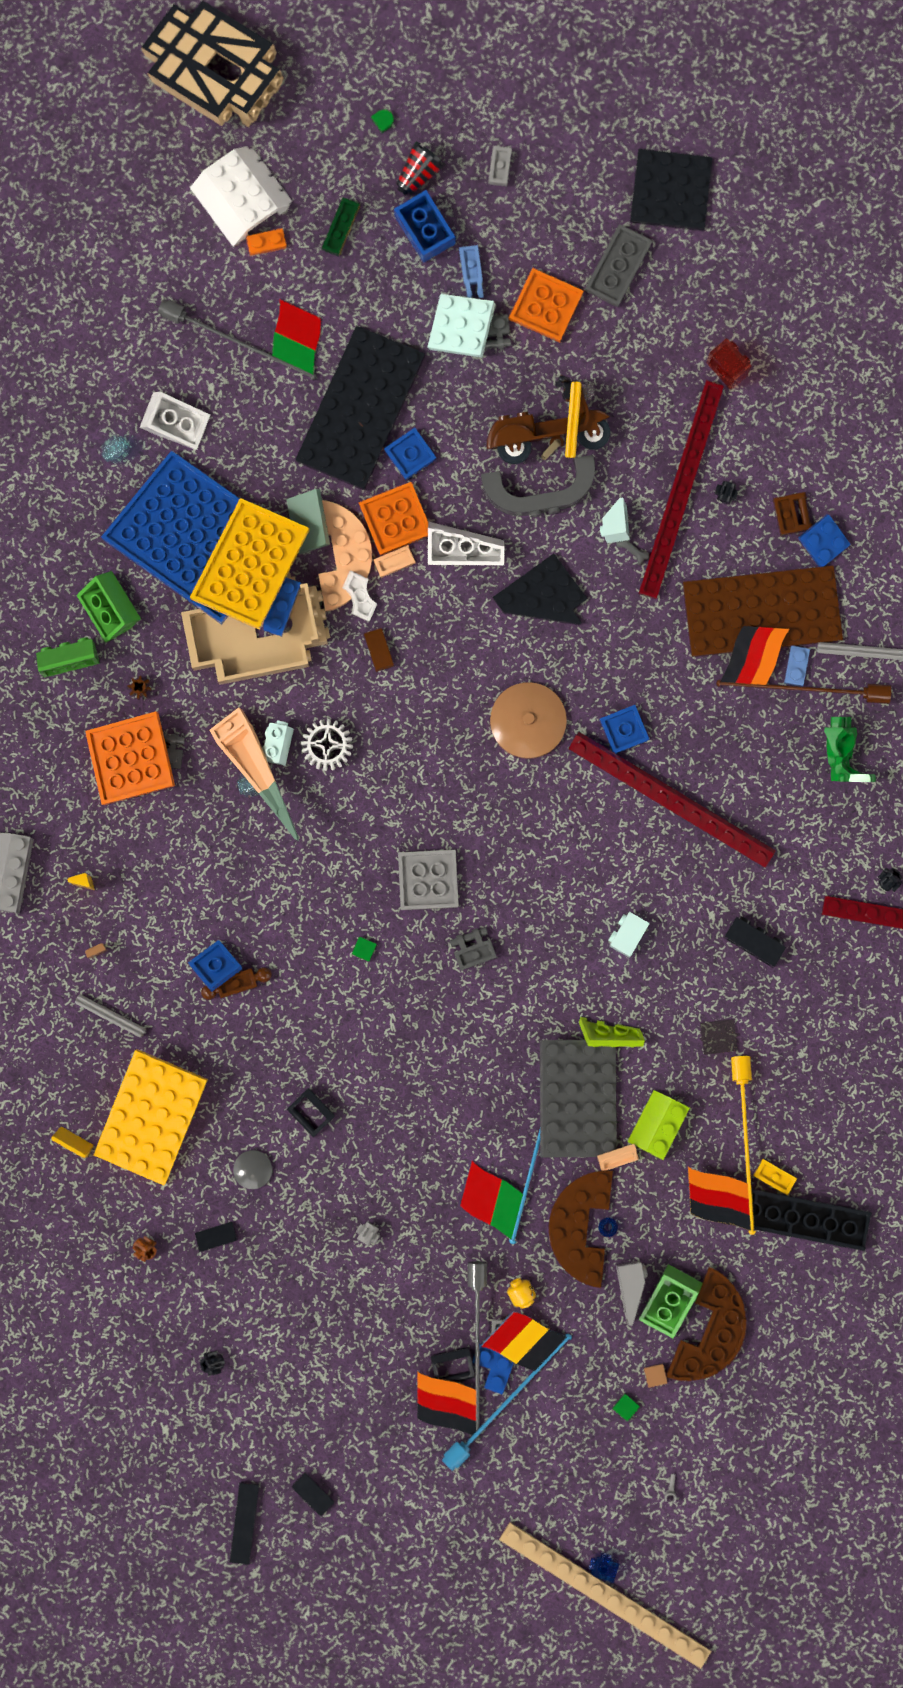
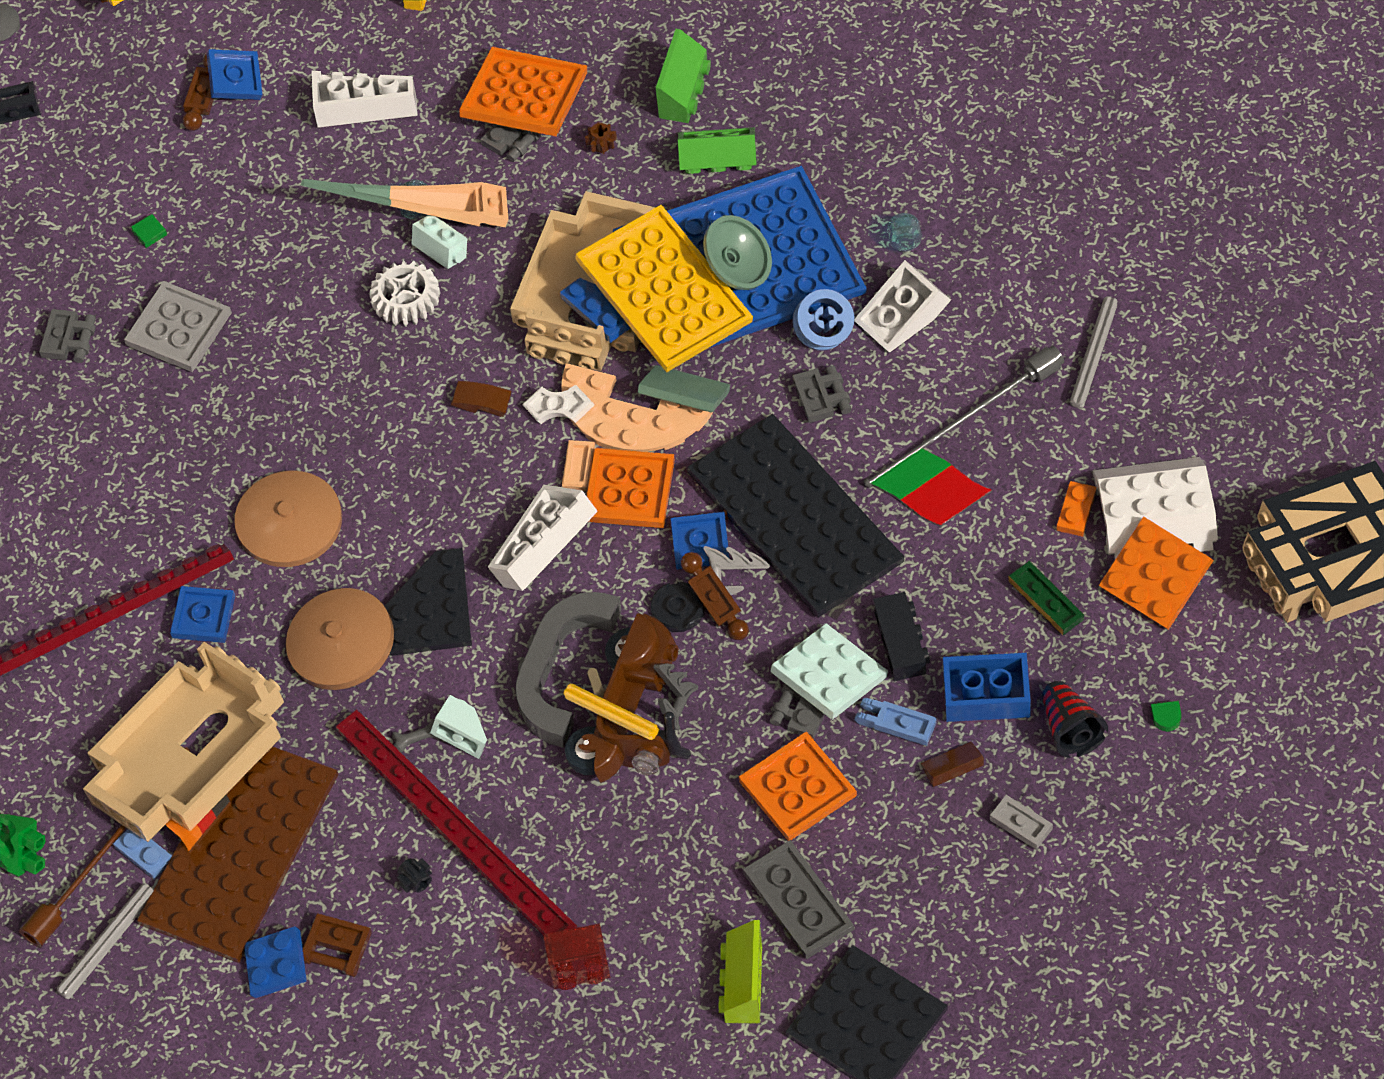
camera: 125 degrees right, 25 degrees down
none -> tan panel [83,642,284,842]
none -> medium nougat dish [286,588,394,690]
none -> white wedge [312,71,418,127]
none -> black tile [651,582,705,632]
none -> dark grey piece [654,663,698,730]
none -> reddish brown plate [681,552,749,640]
none -> sand green dish [703,215,772,290]
none -> light grey piece [703,546,770,595]
none -> lime slope [719,920,762,1023]
none -> dark grey plate [792,366,852,423]
none -> medium blue wheel [793,289,854,351]
none -> black brick [873,592,930,681]
none -> reddish brown slope [921,742,984,787]
none -> light grey axle [1070,296,1118,408]
none -> orange plate [1099,516,1214,630]

